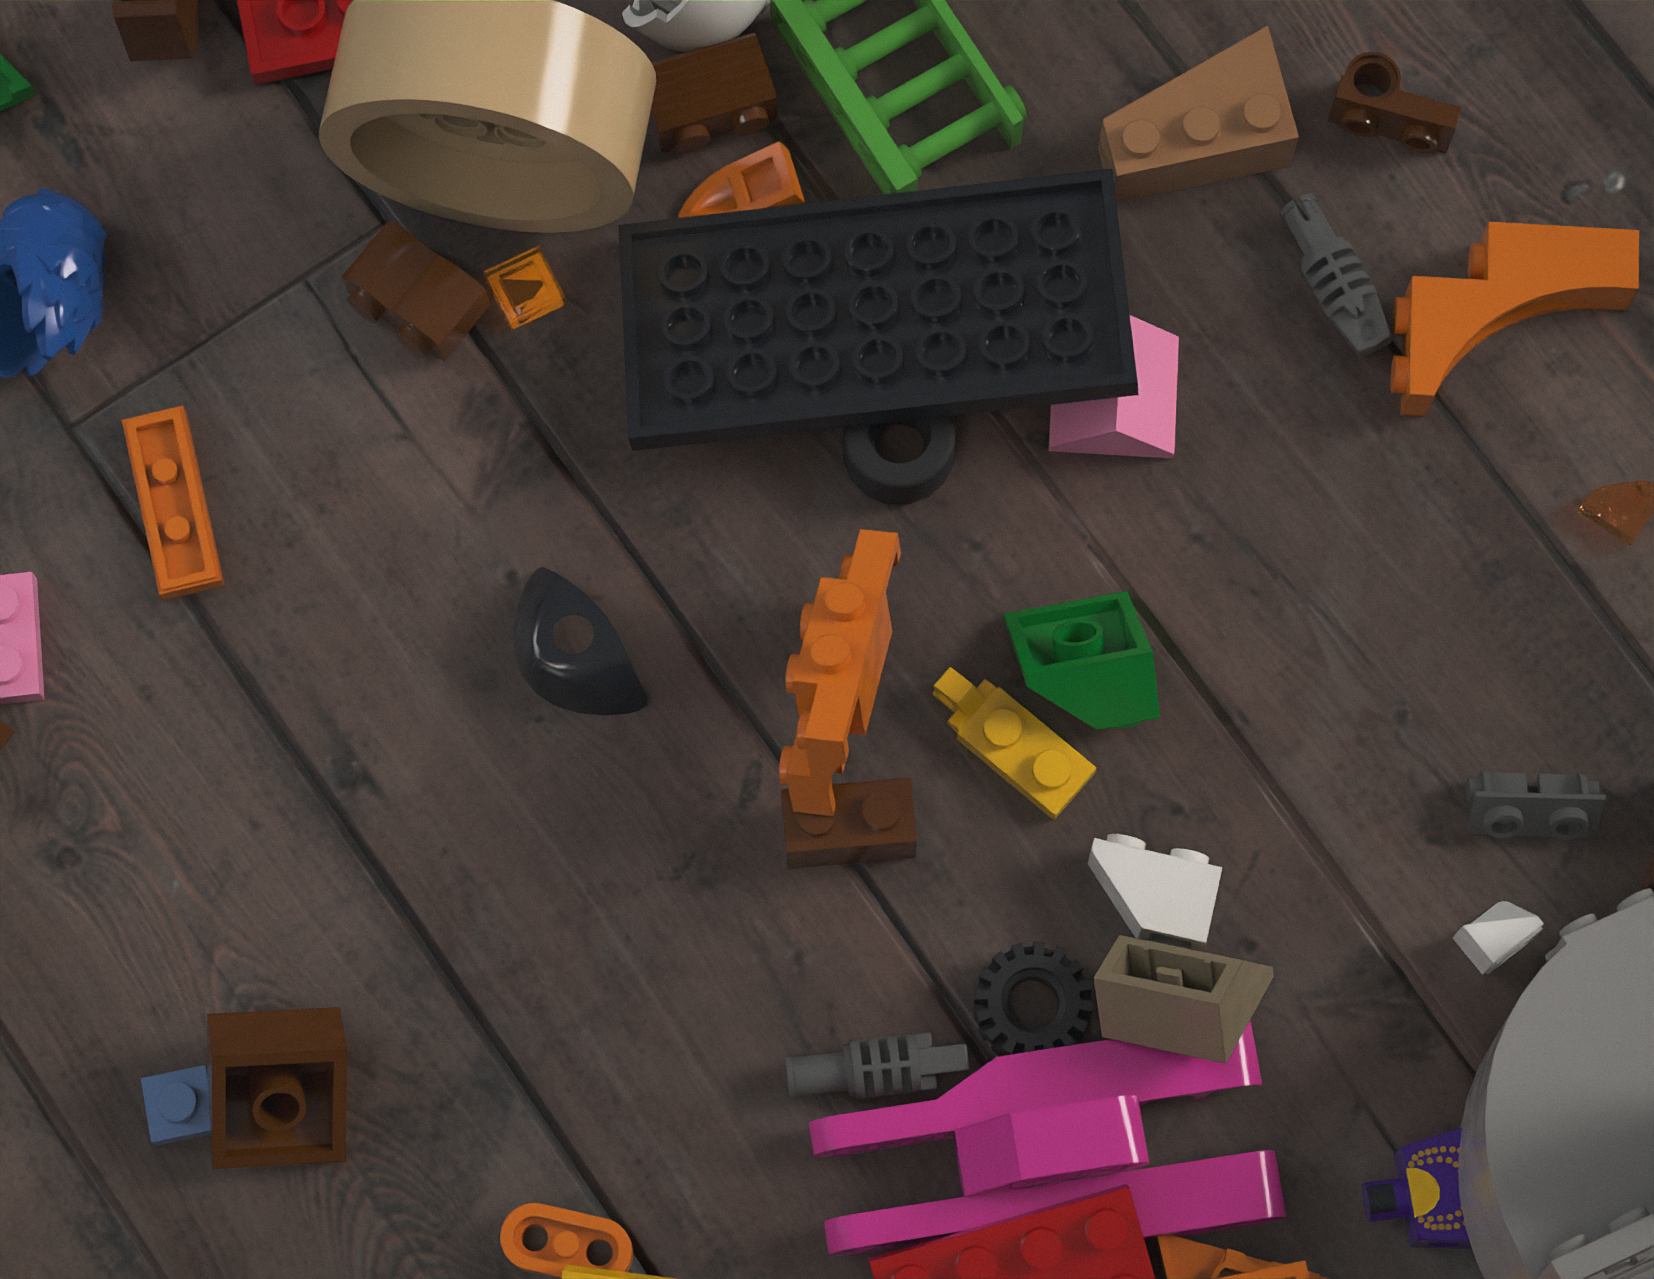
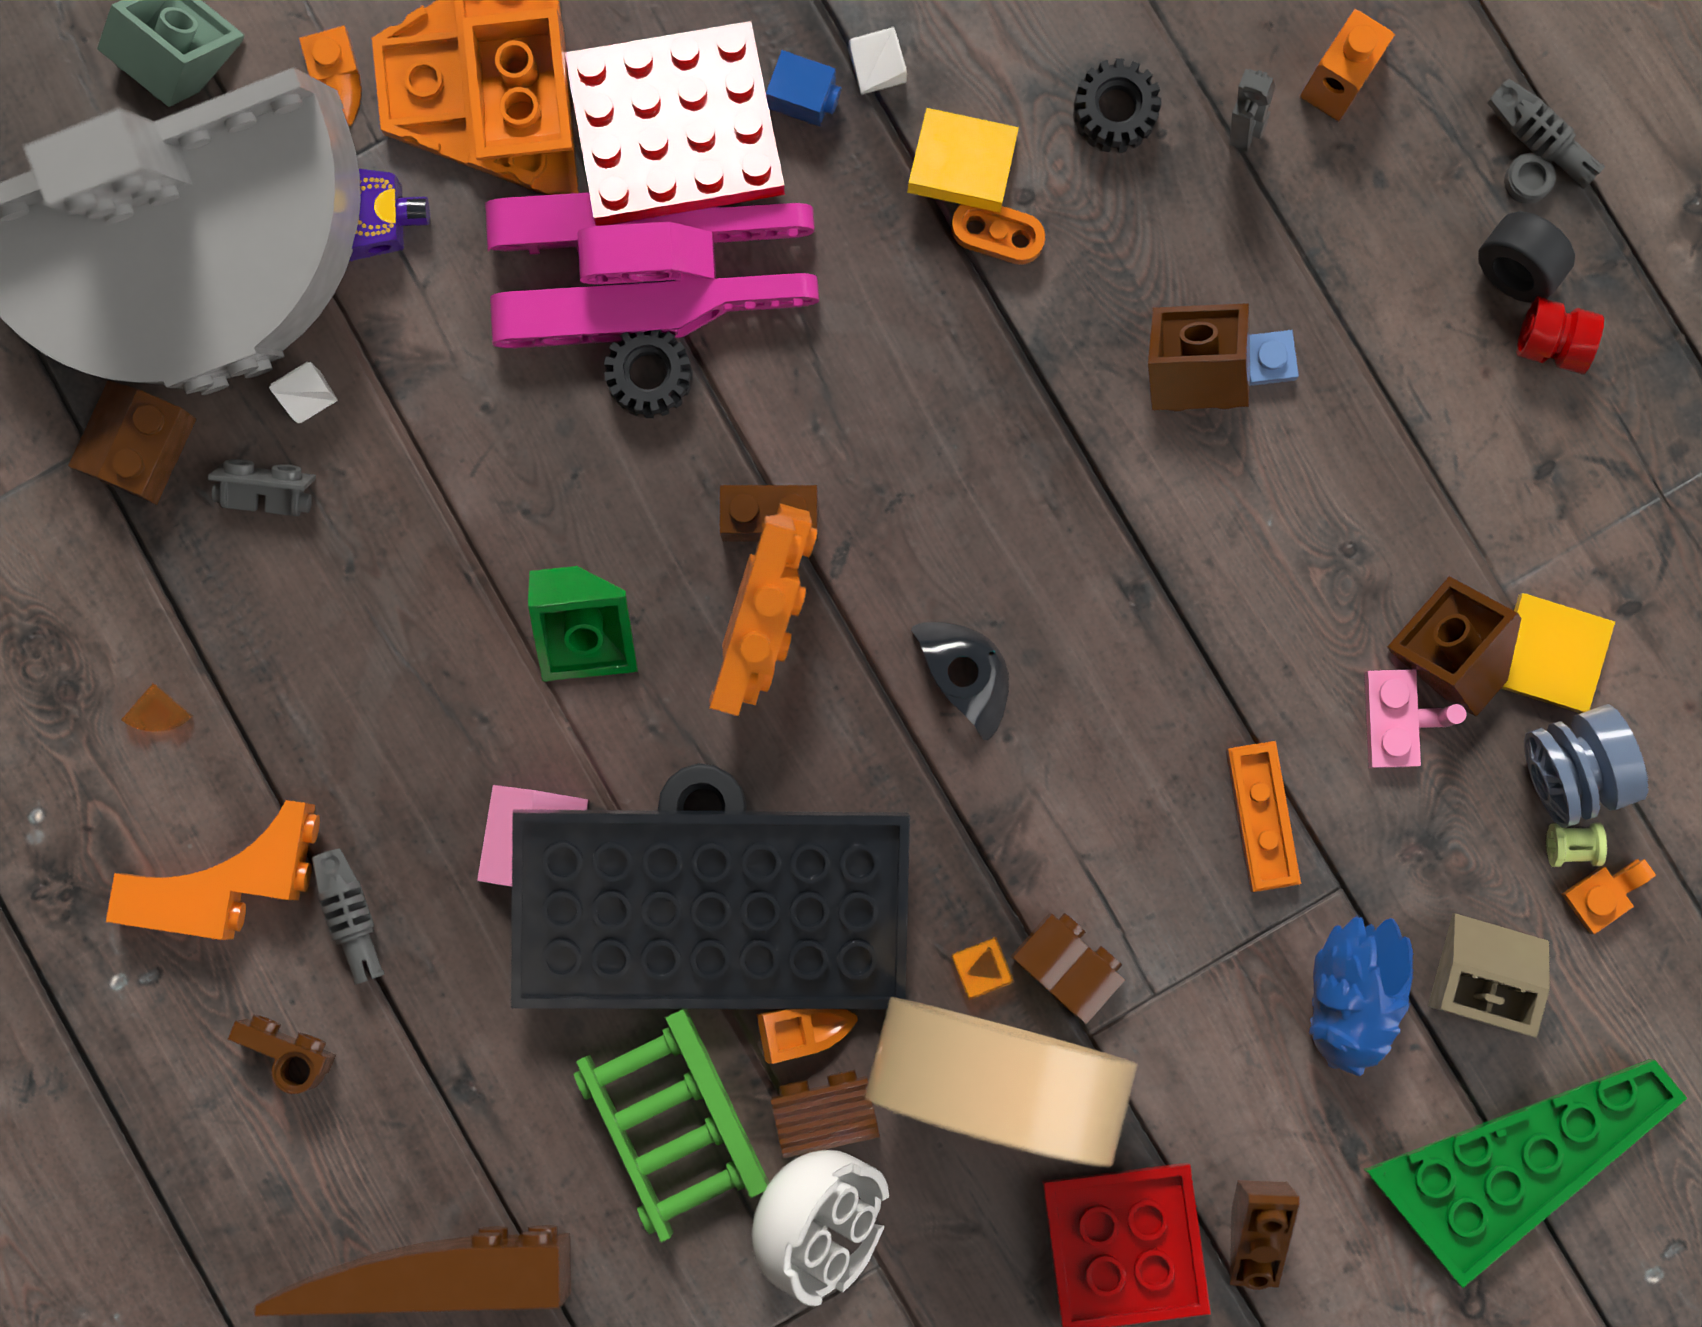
camera: 175 degrees left, 10 degrees up
dark grey hinge [785,1032,970,1100] -> none
yellow hinge [933,667,1097,820] -> none
white slope [1088,834,1222,952] -> none
dark tan slope [1094,935,1274,1064] -> none
medium nougat wedge [1098,26,1299,203] -> none

